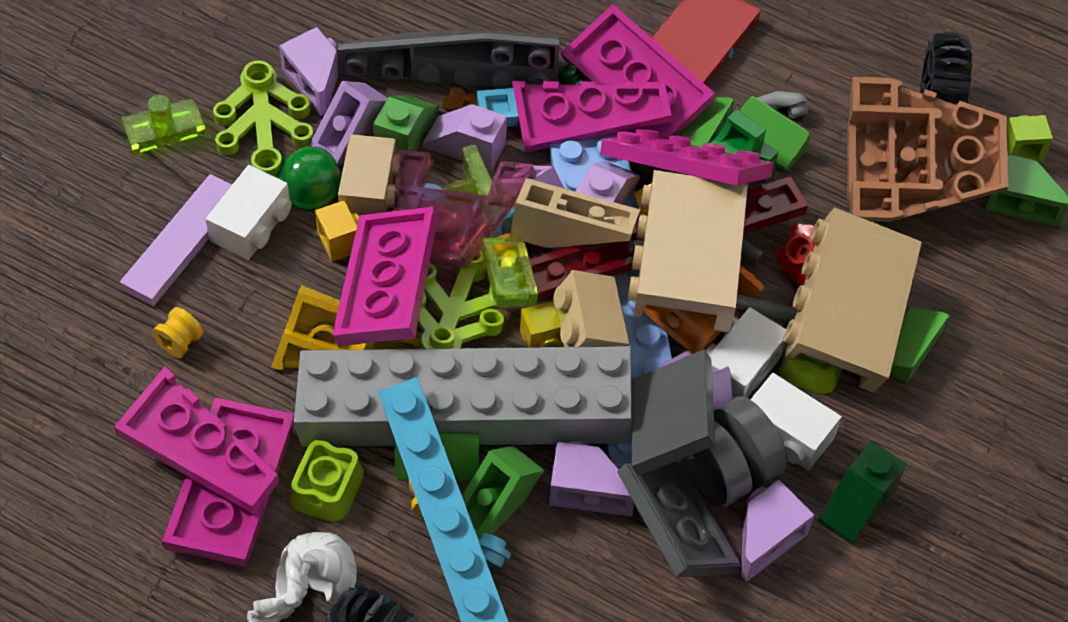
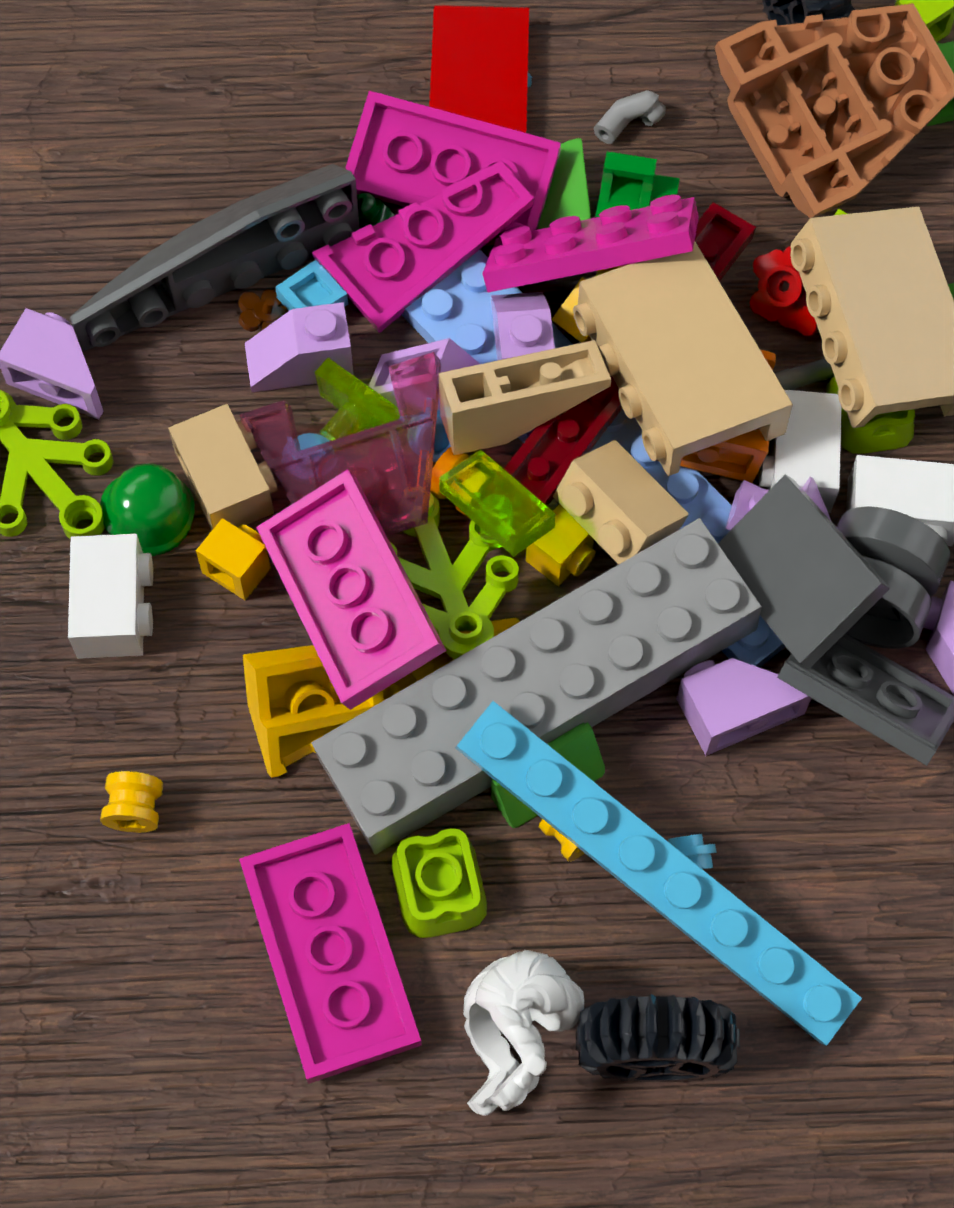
camera: 30 degrees left, 10 degrees up
dark pink wing [114,366,279,514] -> none
lavender tile [119,174,232,307] -> none
lavender slope [309,81,388,165] -> none
bright green slope [373,94,439,164] -> none
bright green slope [462,445,544,538] -> none
bright green slope [740,96,811,172] -> none

